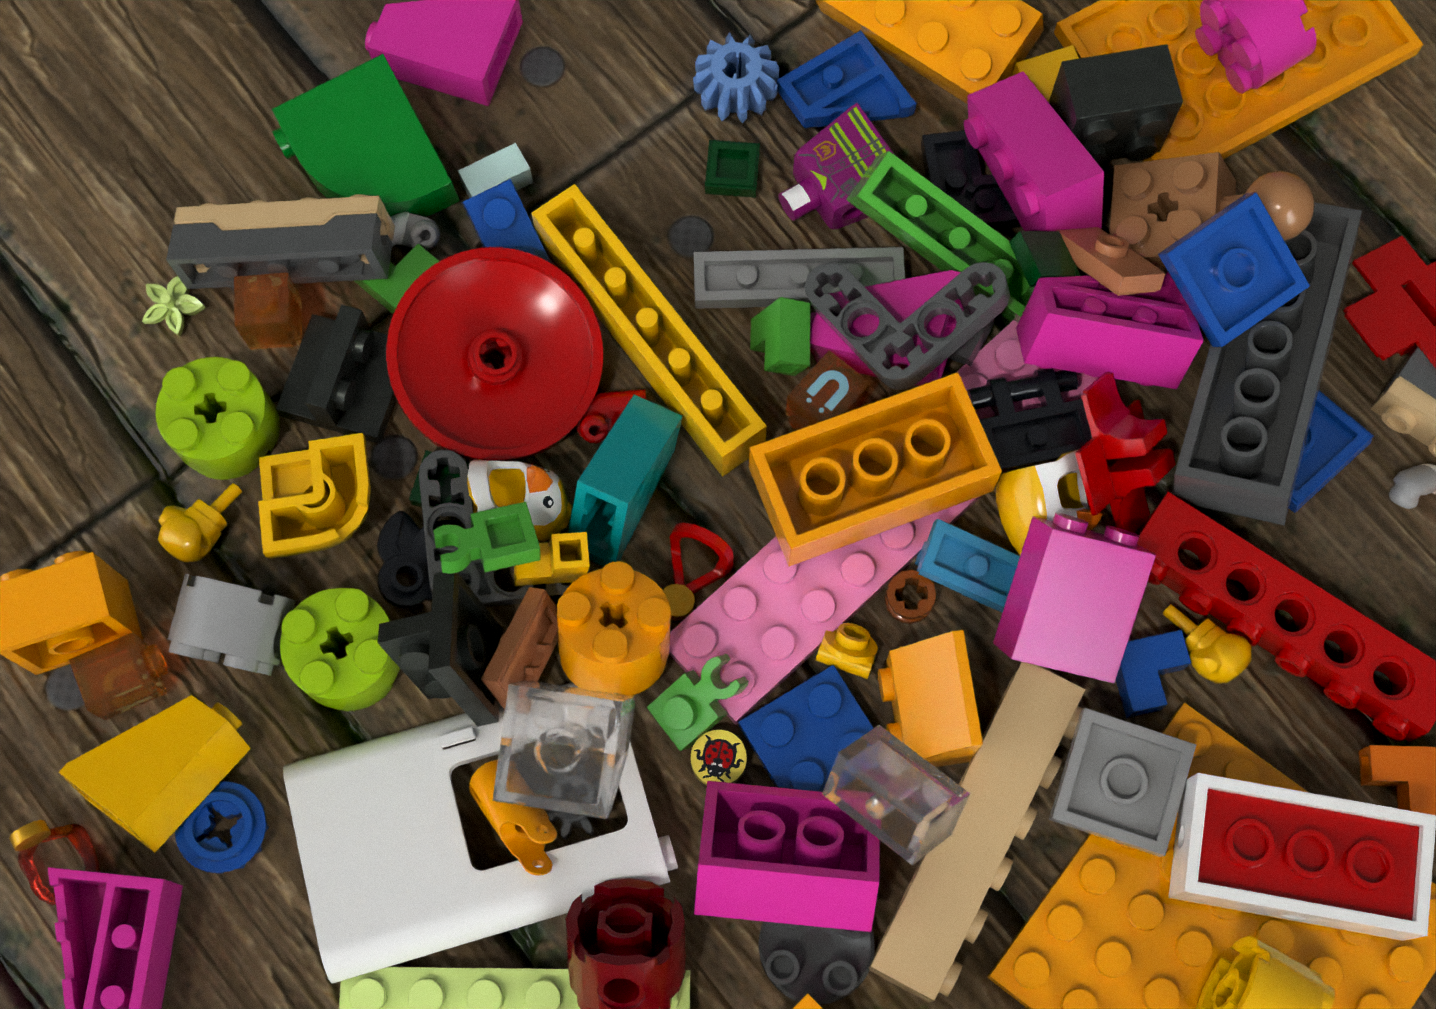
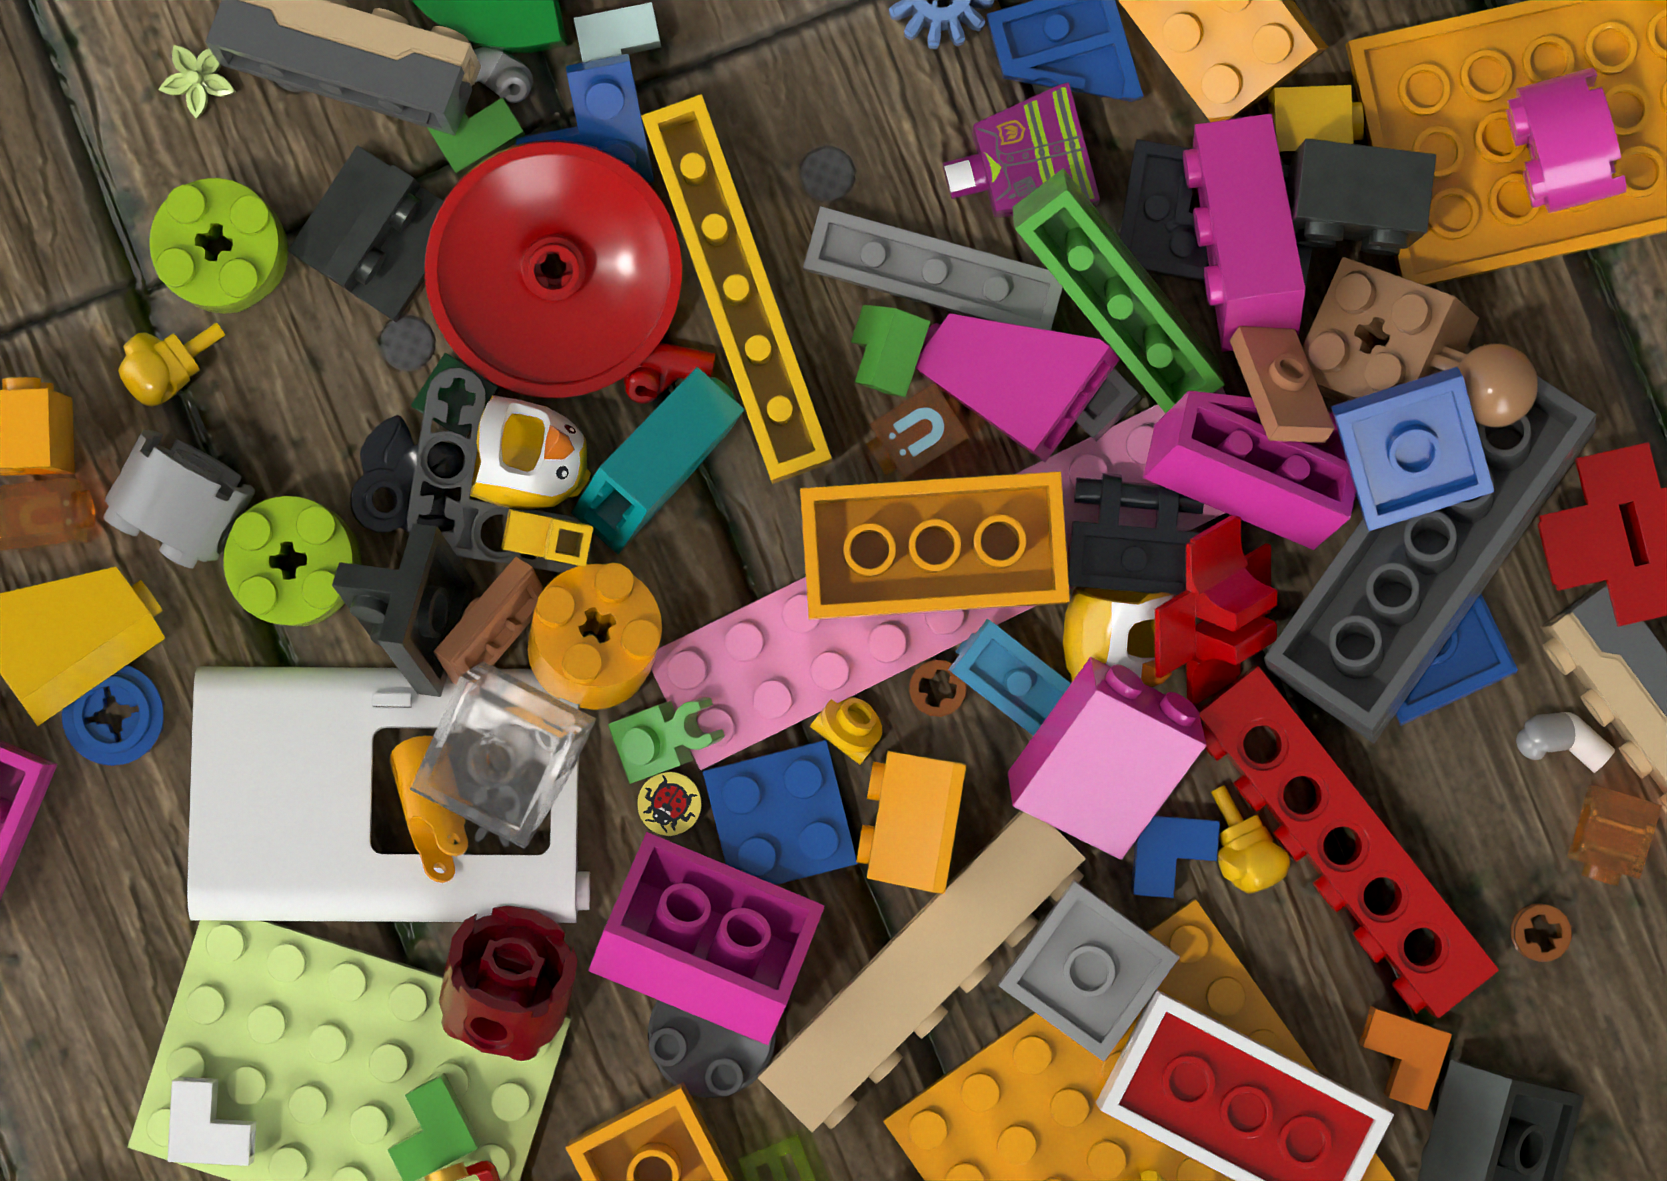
camera: 20 degrees right, 15 degrees up
clear orange brick [234,272,302,350] -> none
yellow brick [258,433,371,559] -> none
bright green plate [433,502,540,574] -> none
red piece [663,522,734,621] -> none
dark green tile [705,140,760,198] -> none
dark grey beam [805,262,1010,390] -> none
clear brick [822,725,970,865] -> none
dark green tile [1009,231,1081,287] -> none

